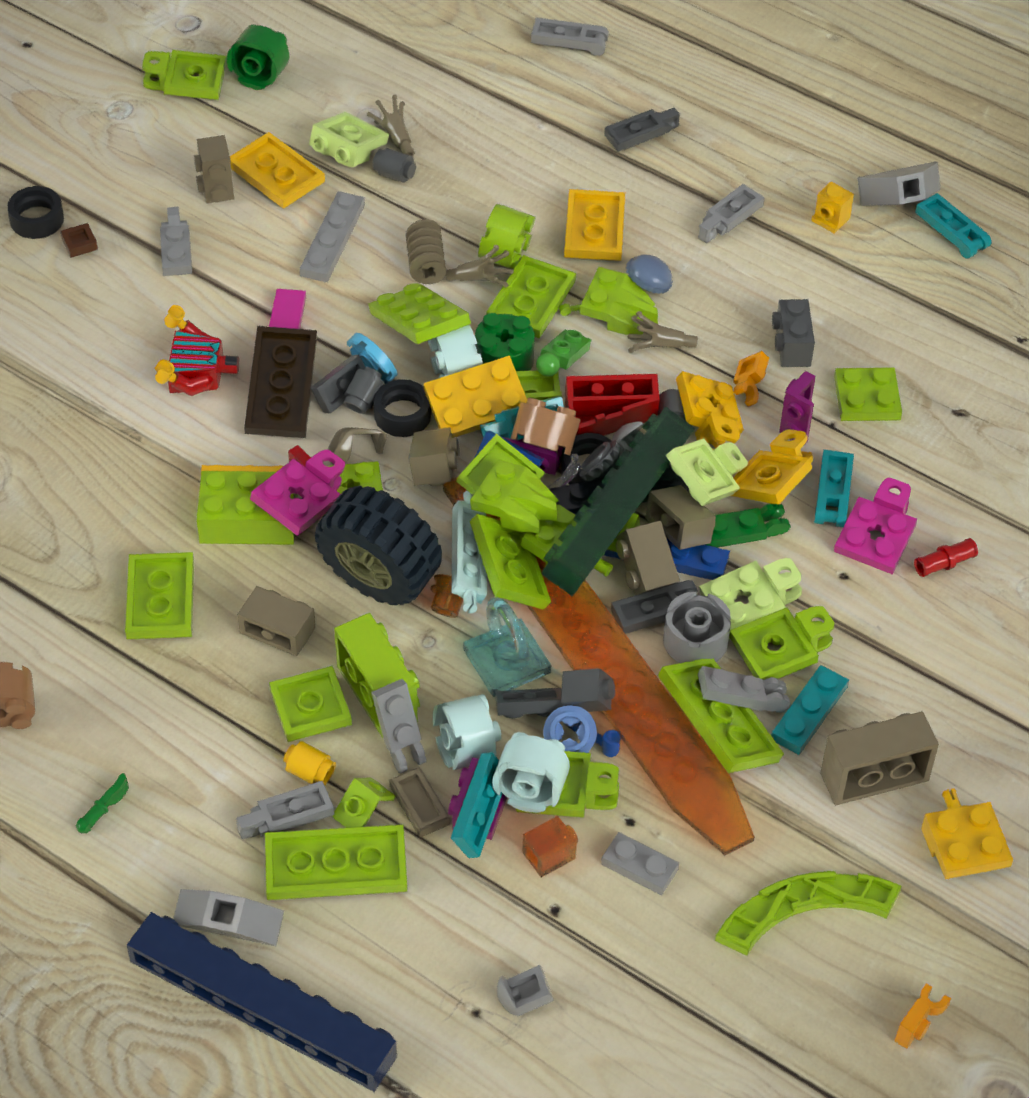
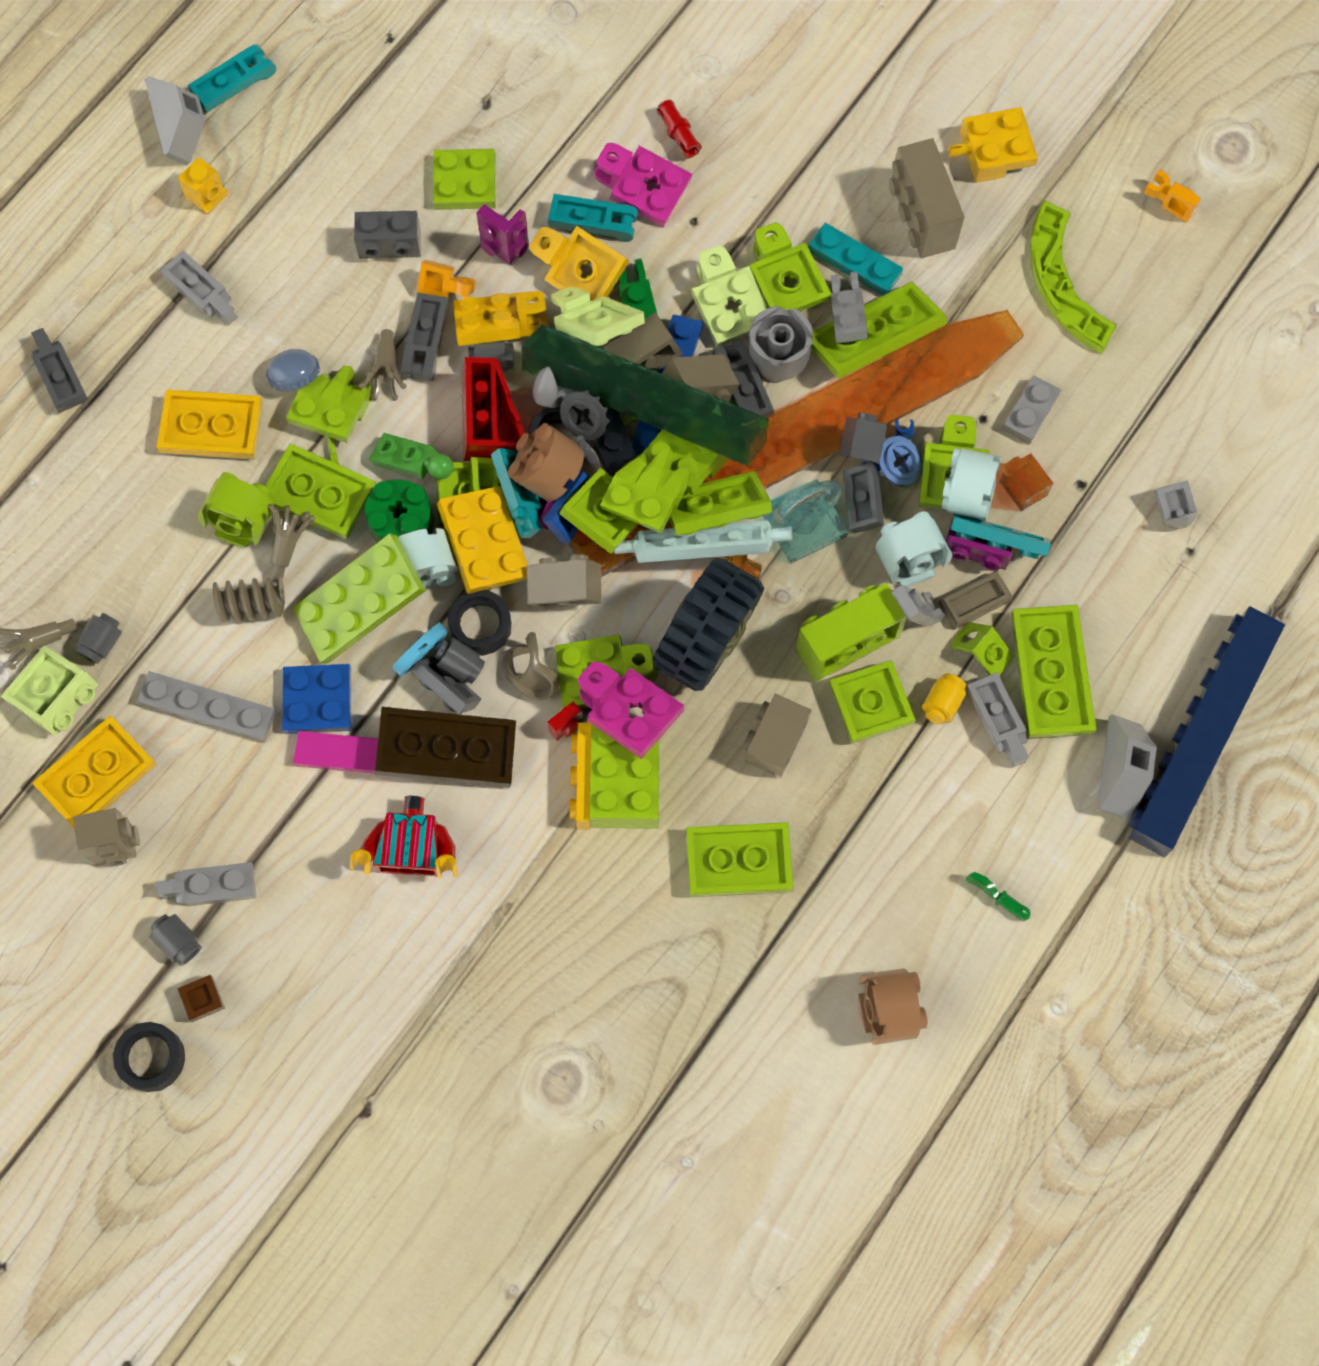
camera: 90 degrees left, 20 degrees up
none -> dark grey brick [150,914,202,966]
none -> blue plate [282,664,352,734]
none -> dark grey plate [401,293,449,381]

